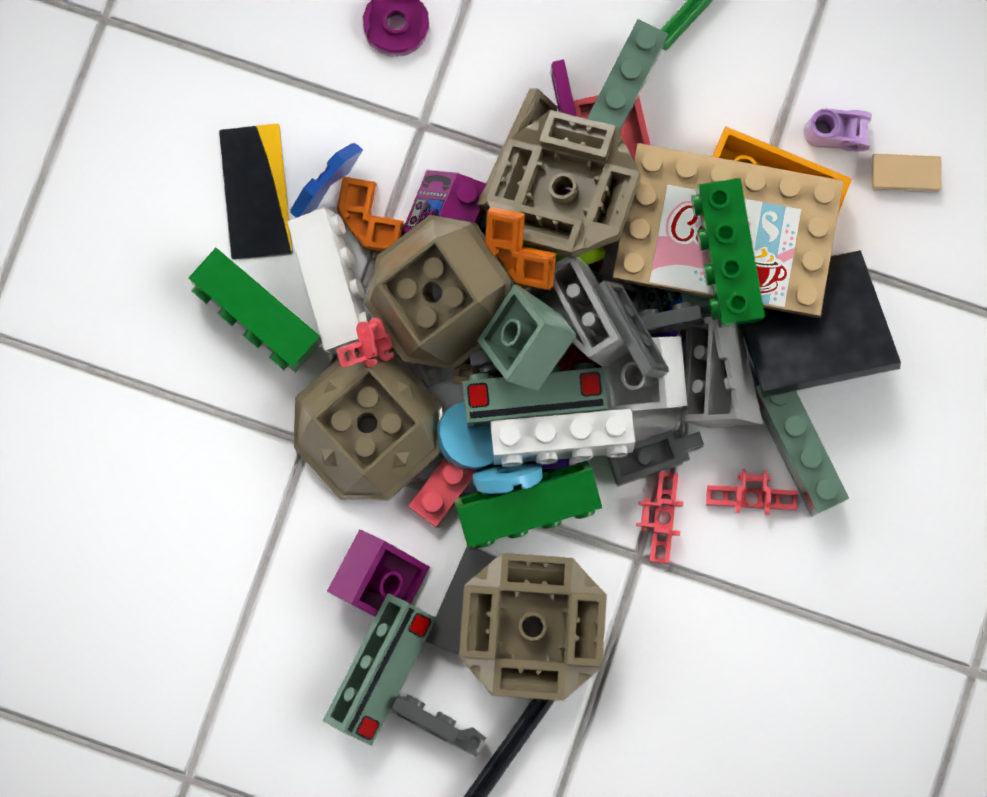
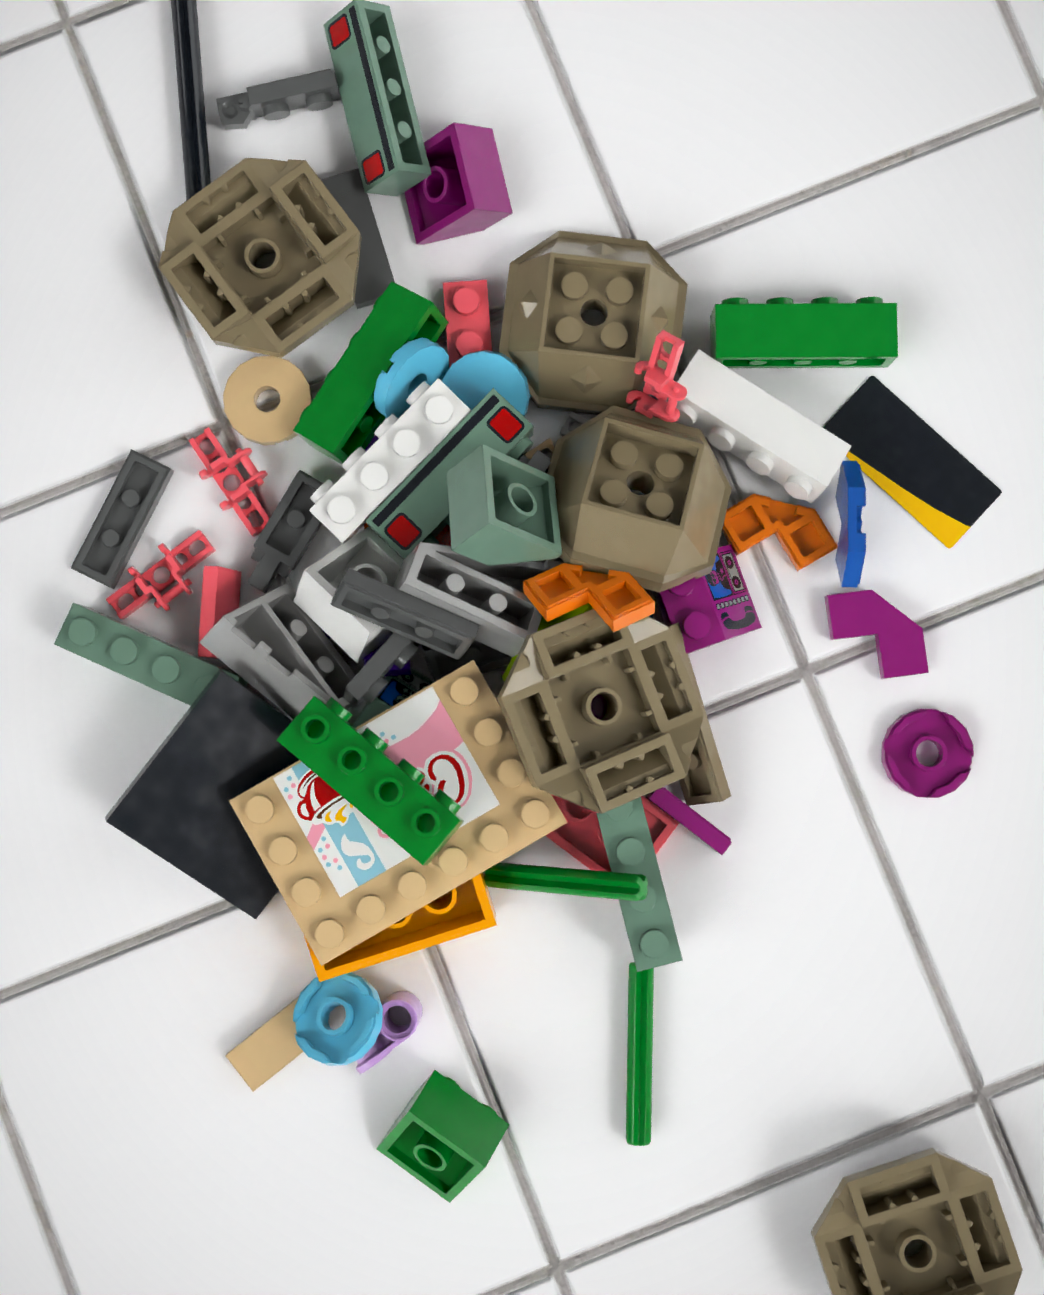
camera: 145 degrees right, 5 degrees up
none -> dark grey tile [71,449,174,589]
none -> coral tile [198,566,242,659]
none -> tan tile [223,356,313,446]
none -> medium azure tile [293,973,383,1066]
none -> green slope [376,1070,510,1203]
none -> green axle [484,862,648,901]
none -> magenta tile [824,590,929,679]

